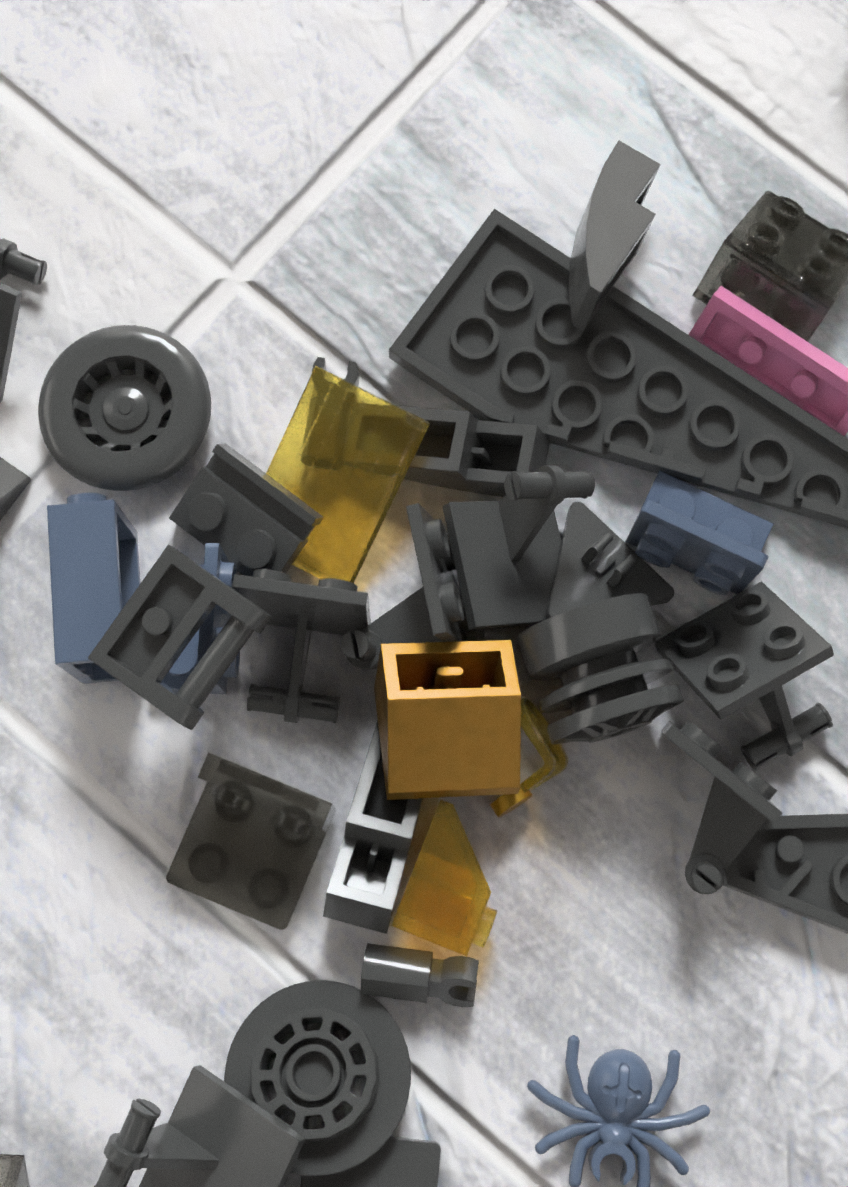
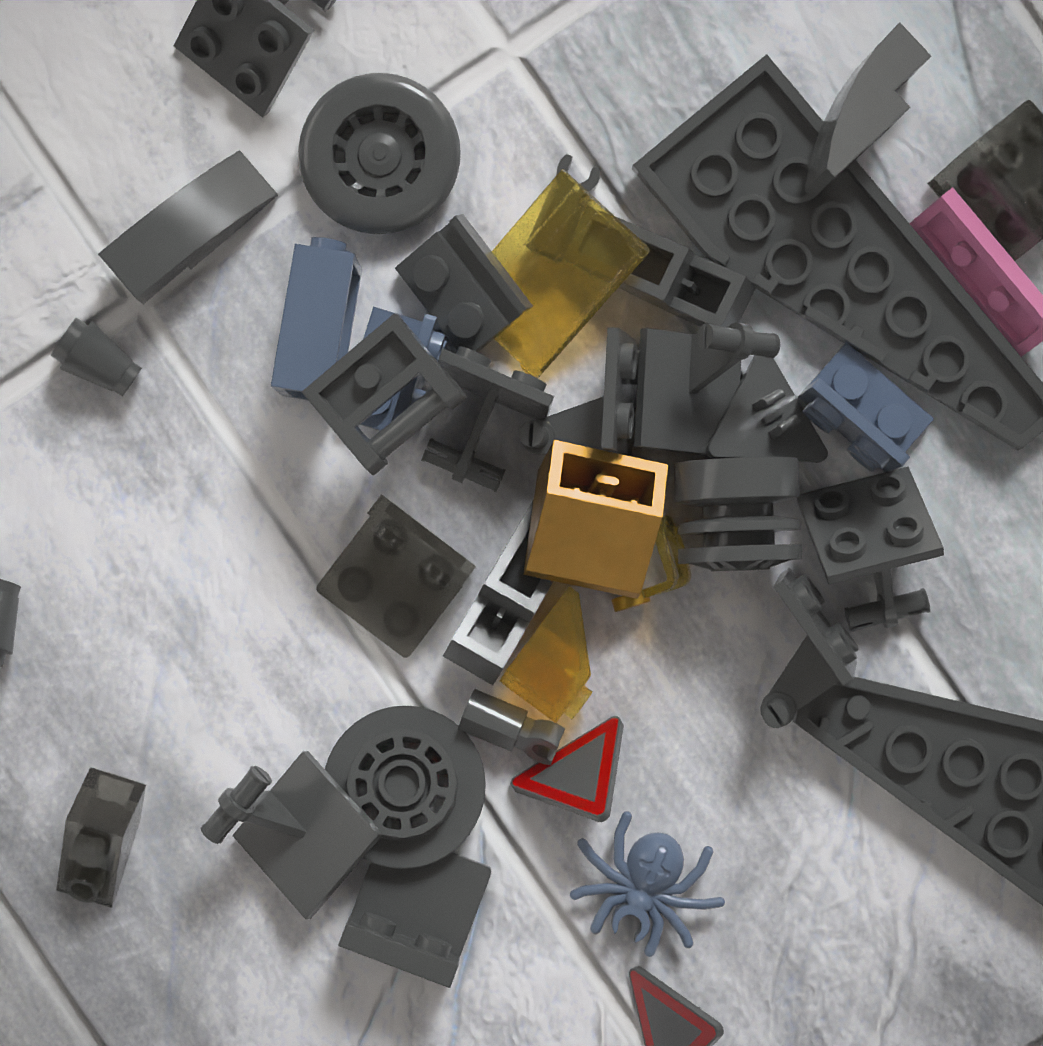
camera: 15 degrees right, 10 degrees up
none -> piece [510,716,624,822]

